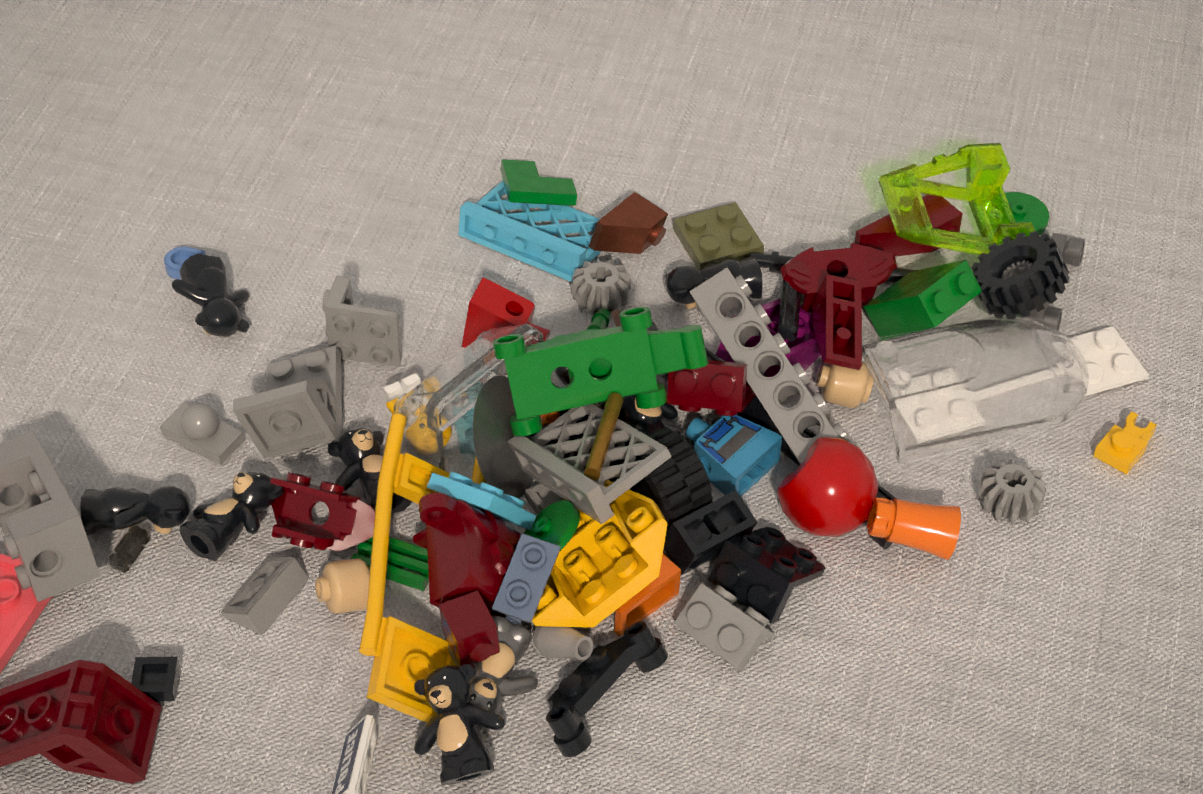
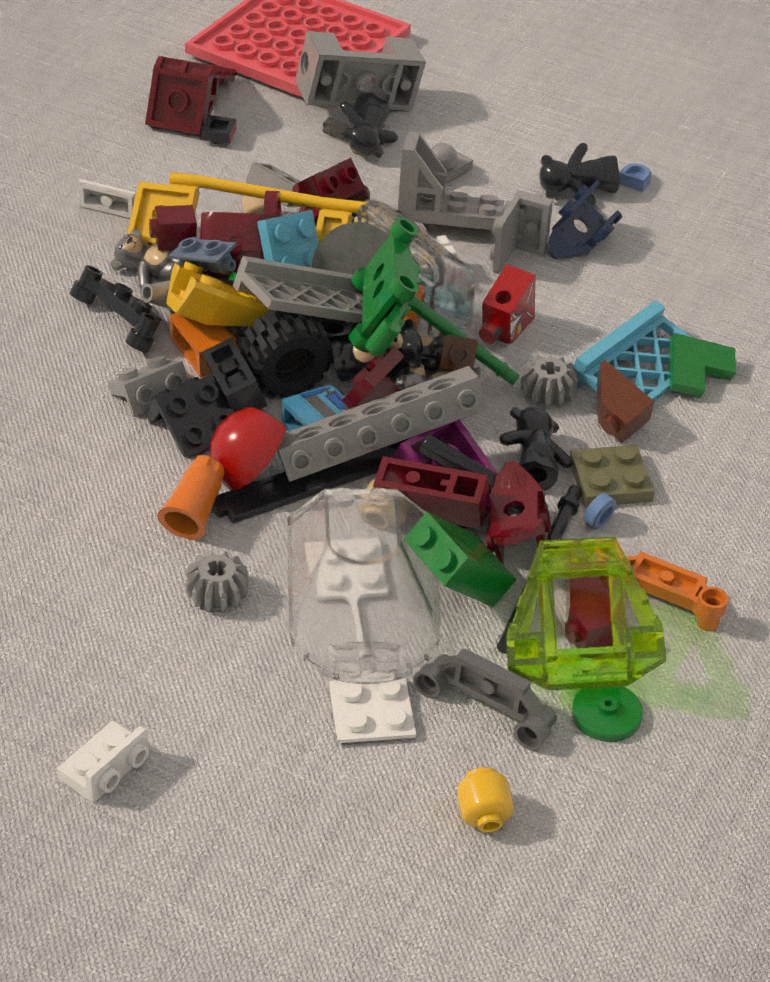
camera: 100 degrees right, 5 degrees down
black piece [180,472,284,561] -> none
black piece [414,664,505,785] -> none
pearl gold bar [584,393,623,481] -> none
black bush [972,232,1069,320] -> none
yellow plate [1093,411,1157,475] -> none
none -> yellow head [457,767,514,832]
none -> dark blue piece [548,181,622,259]
none -> medium blue tile [583,493,616,529]
none -> orange plate [594,546,729,631]

